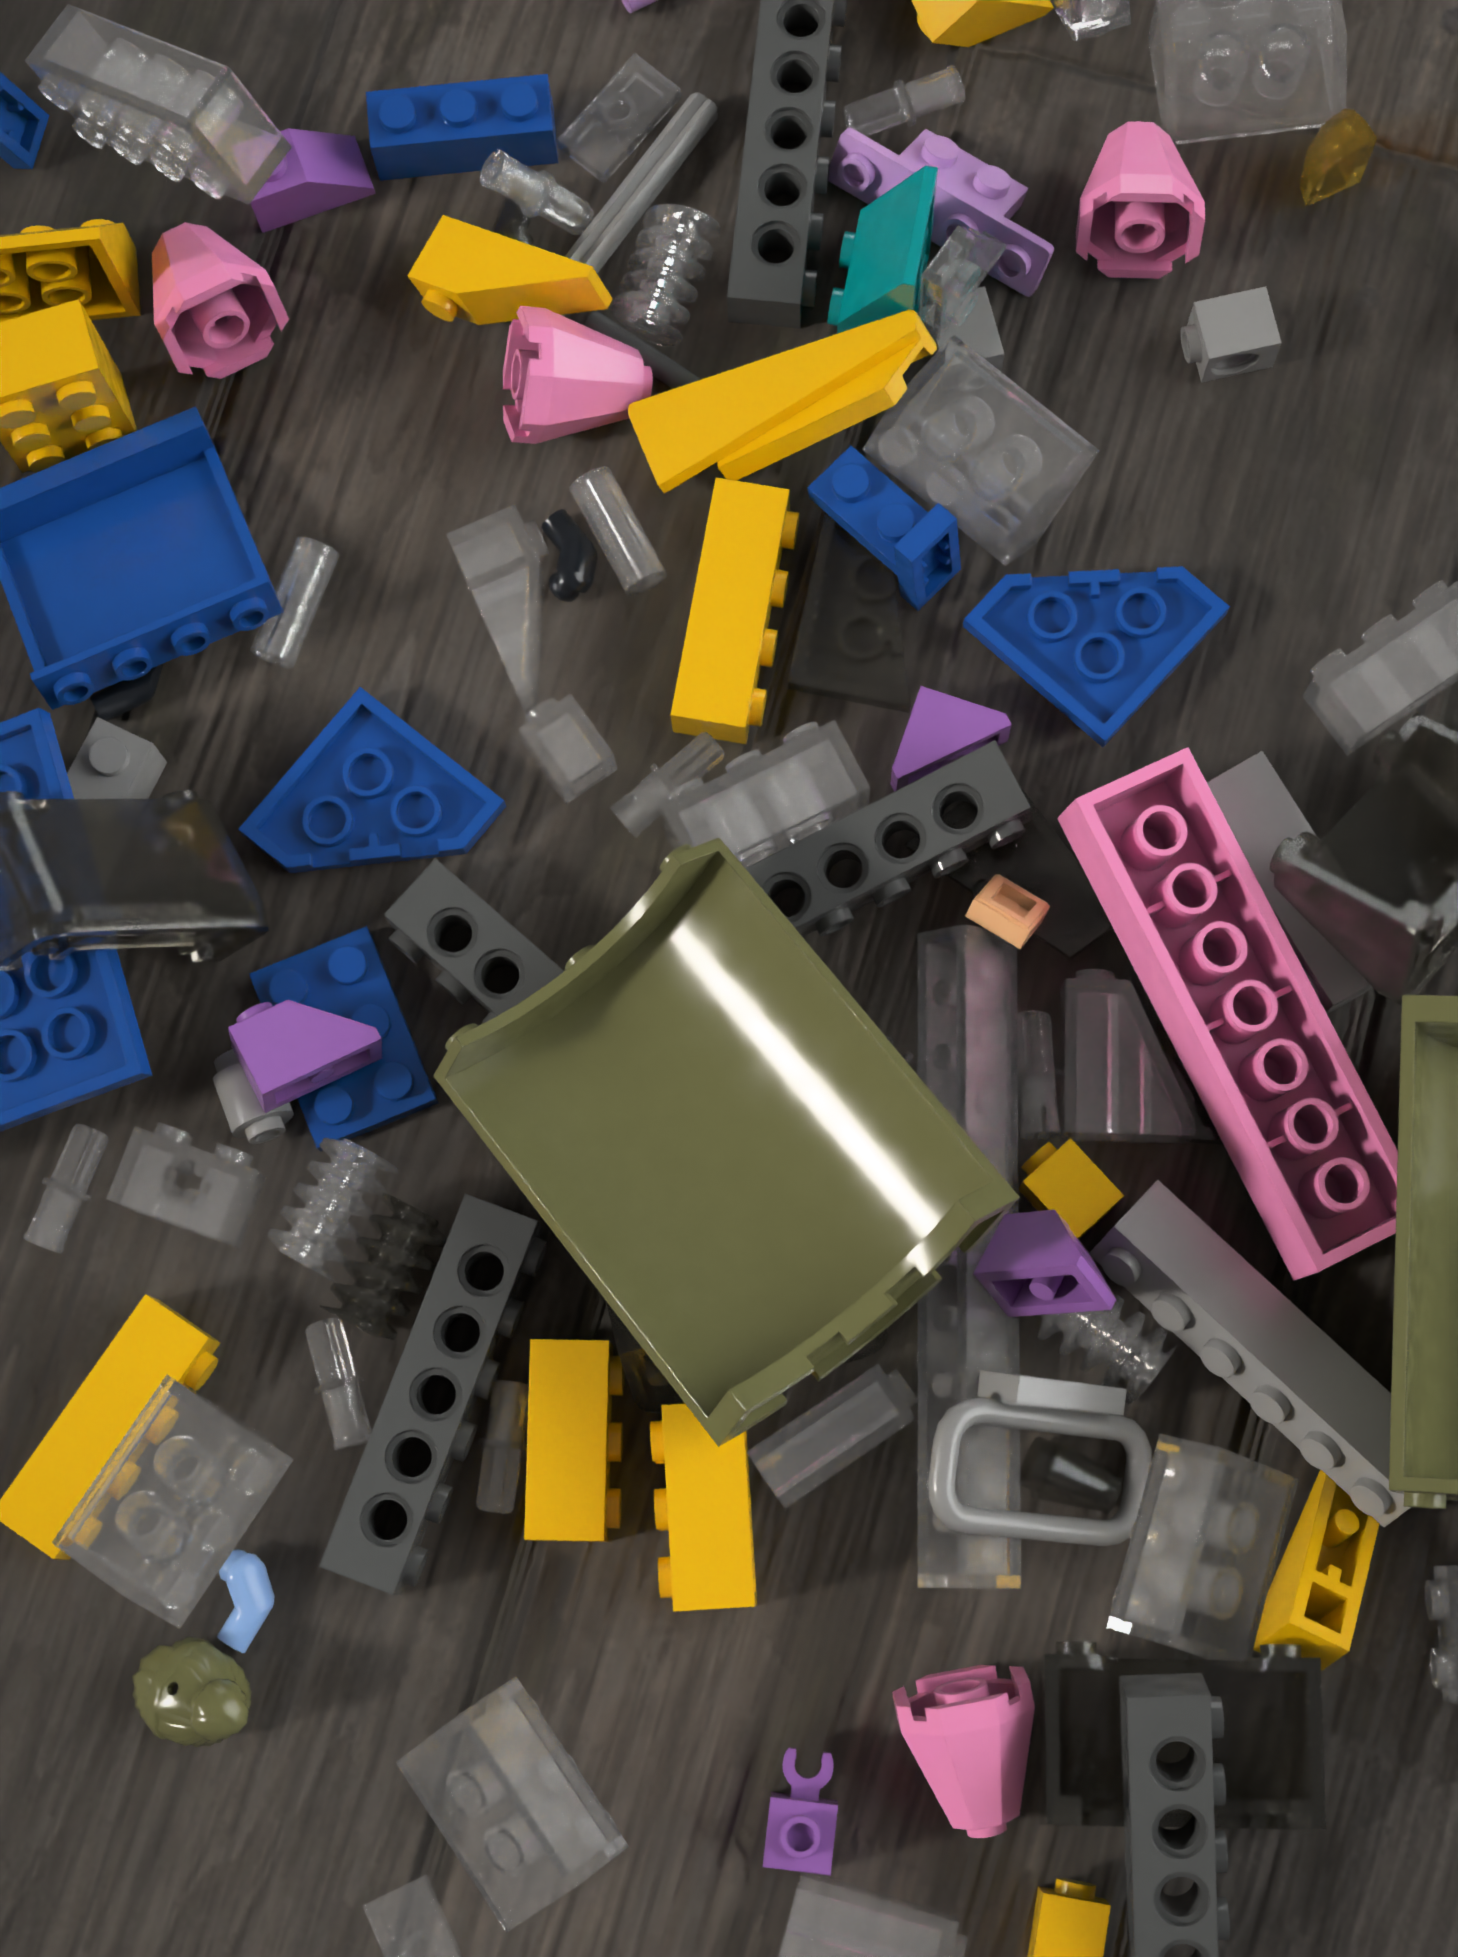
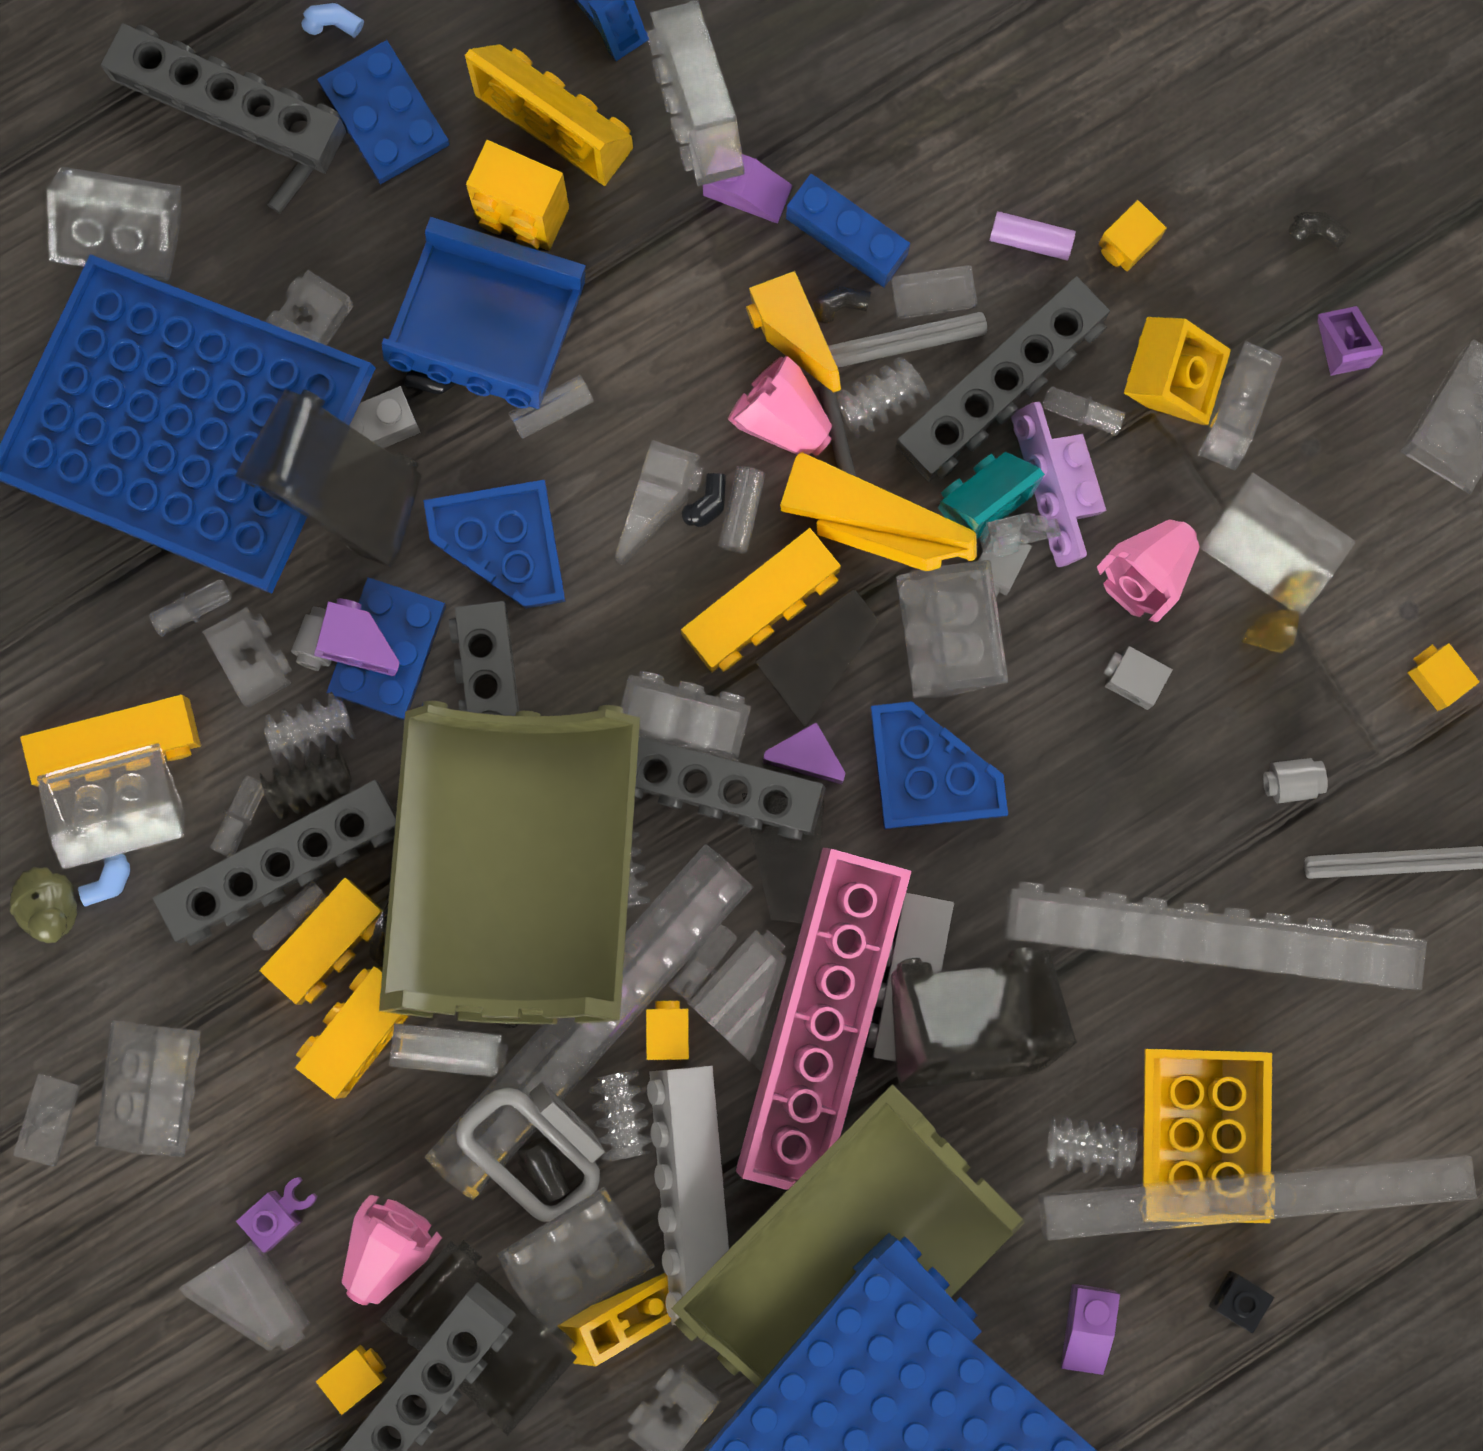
camera: 30 degrees right, 5 degrees up
bright pink cone [152,222,289,379] -> none
clear axle [480,149,594,235] -> none
clear brick [519,694,617,804] -> none
clear axle [609,732,725,838] -> none
blue bracket [807,446,961,611] -> none
light nougat tile [965,874,1051,949] -> none
medium lavender slope [973,1209,1116,1317] -> none

